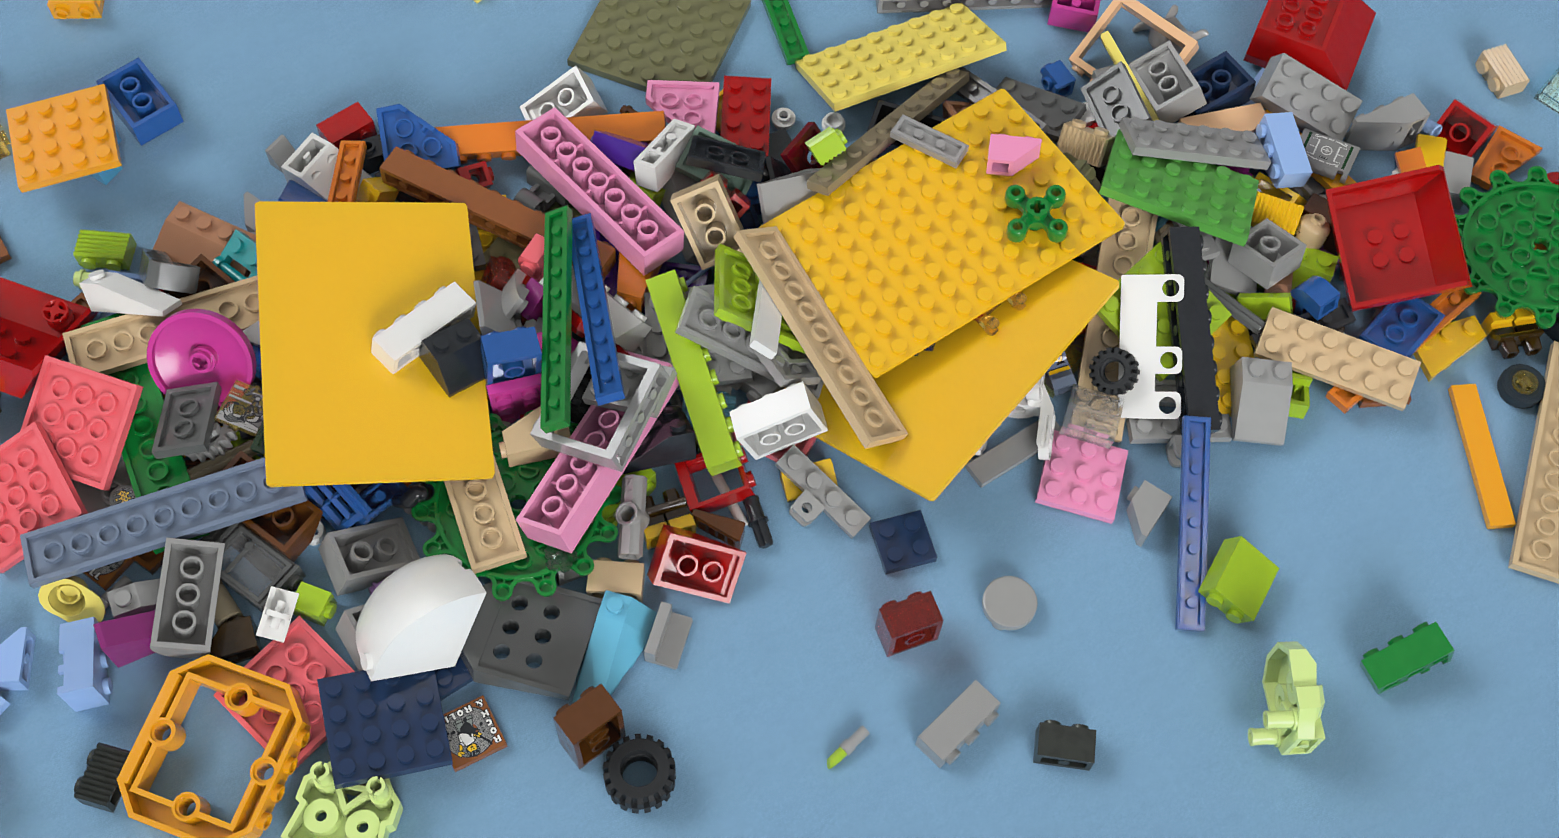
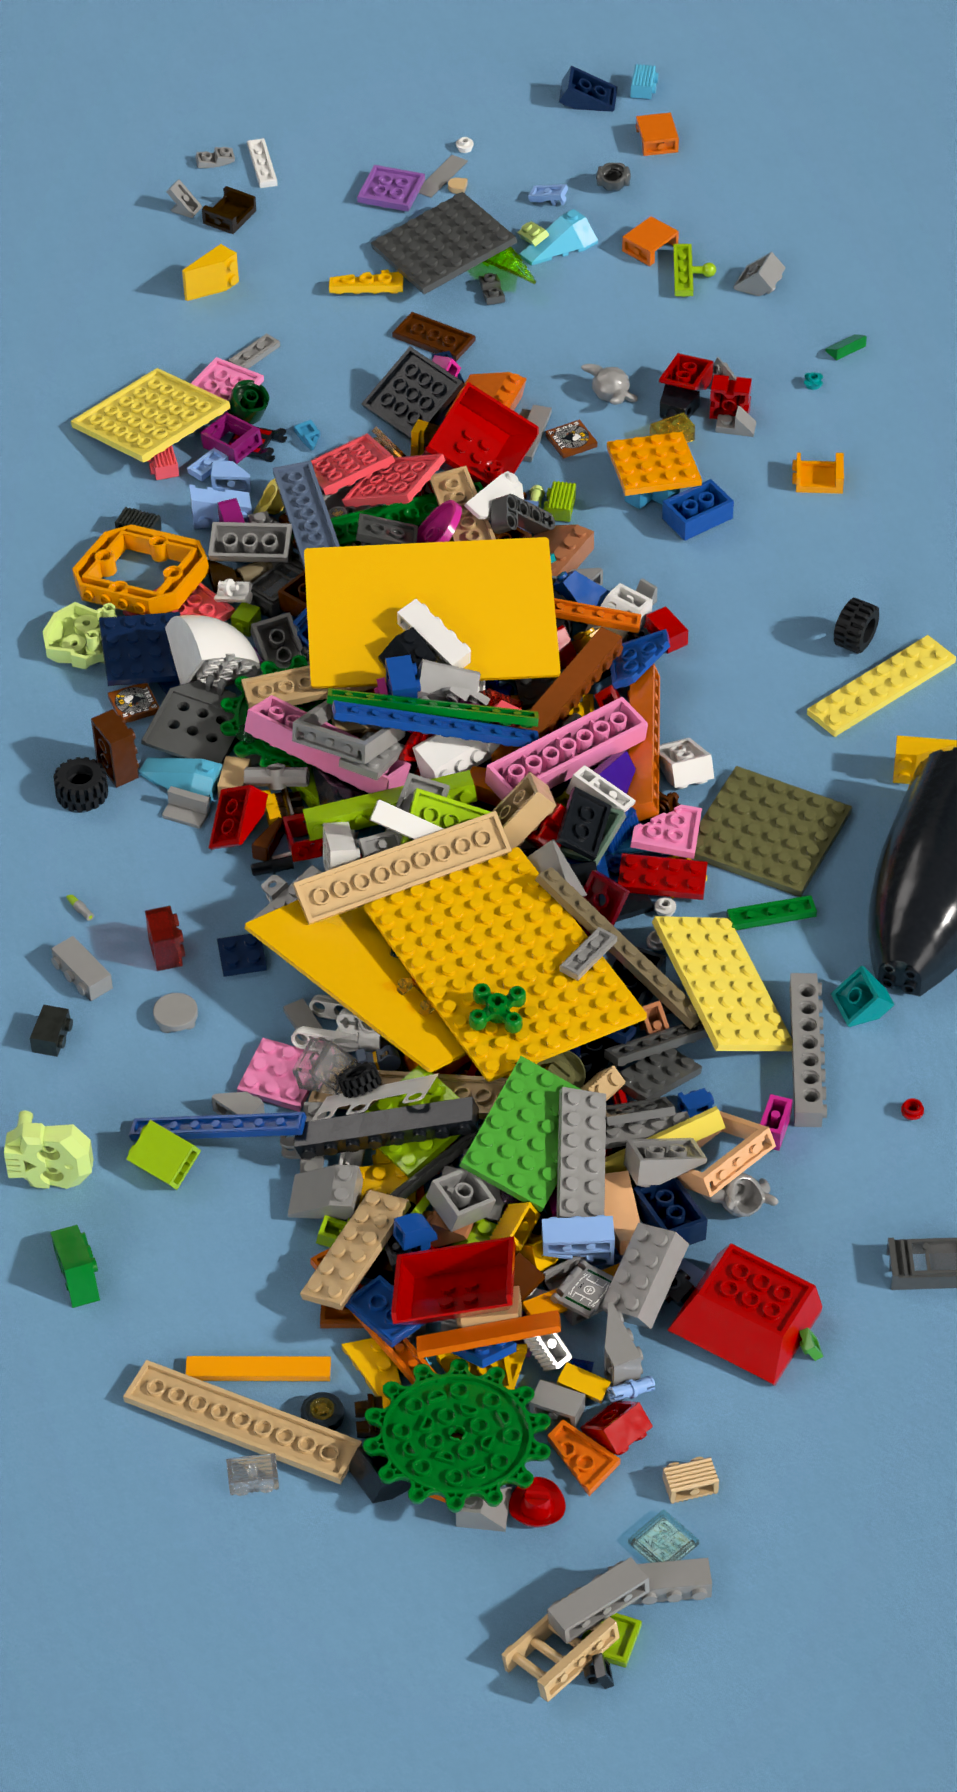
camera: 100 degrees right, 15 degrees down
lime brick [805,126,848,166] -> none
bright pink slope [986,134,1042,176] -> none

